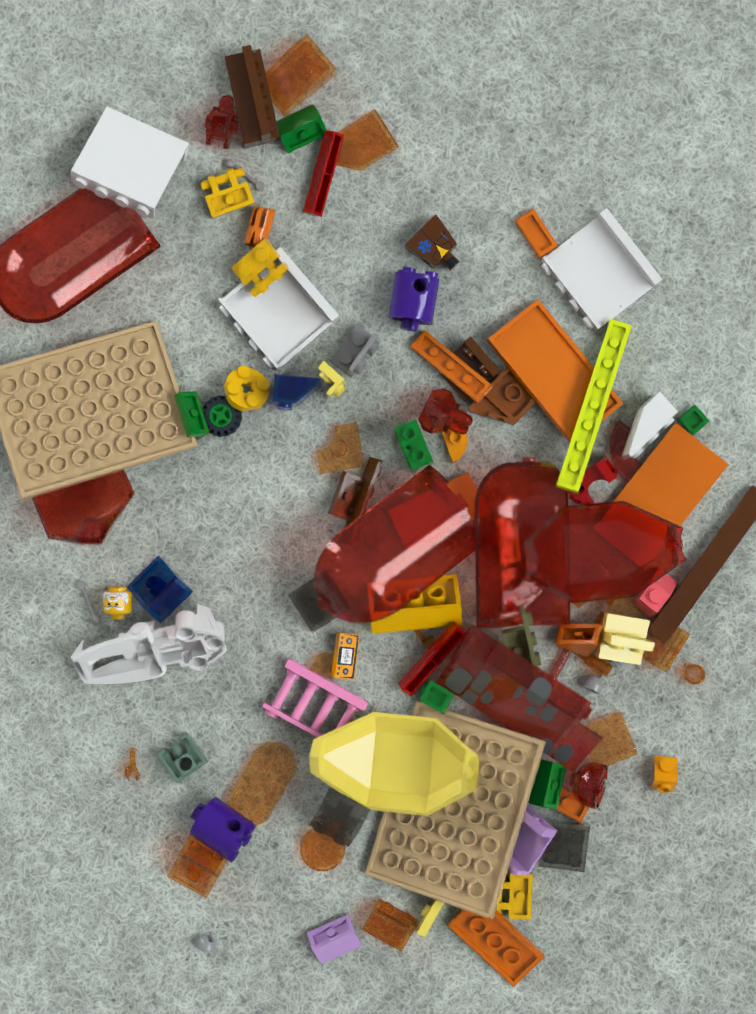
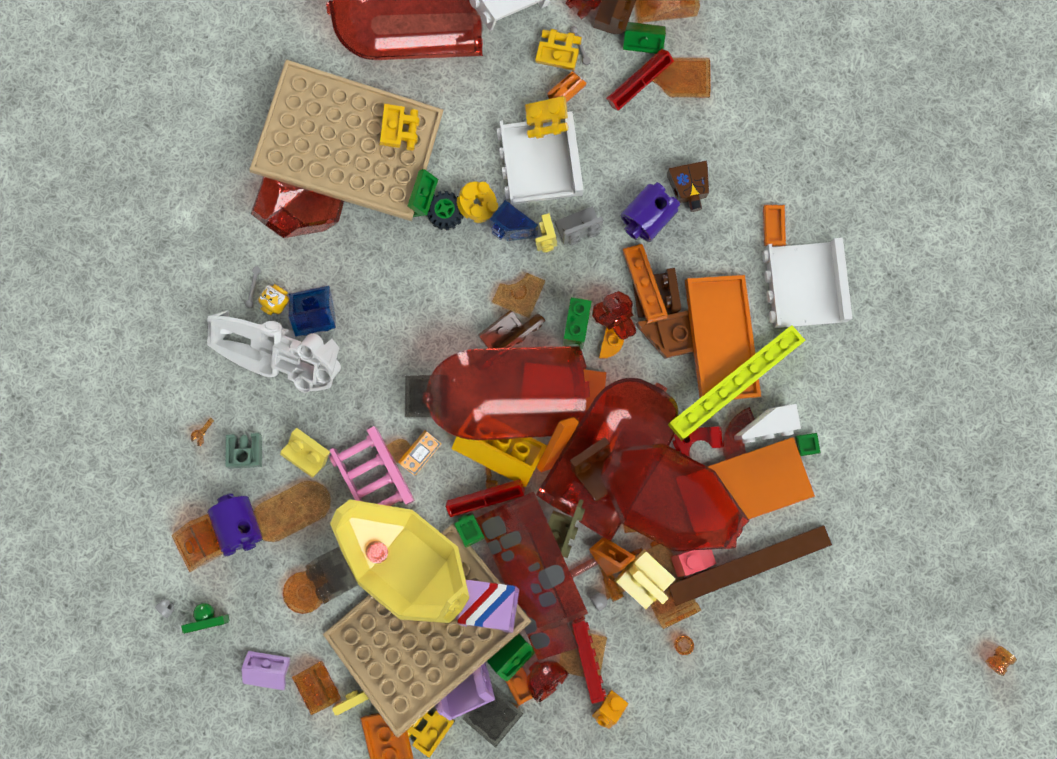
camera: 35 degrees right, 5 degrees down
none -> green tile [181,603,230,634]
none -> light yellow bracket [280,428,330,478]
none -> clear red tile [366,541,388,563]
none -> yellow plate [379,104,420,151]
none -> panel [456,580,520,633]
none -> orange tile [537,417,579,473]
none -> reddish brown bracket [570,437,630,502]
none -> red piece [572,619,606,704]

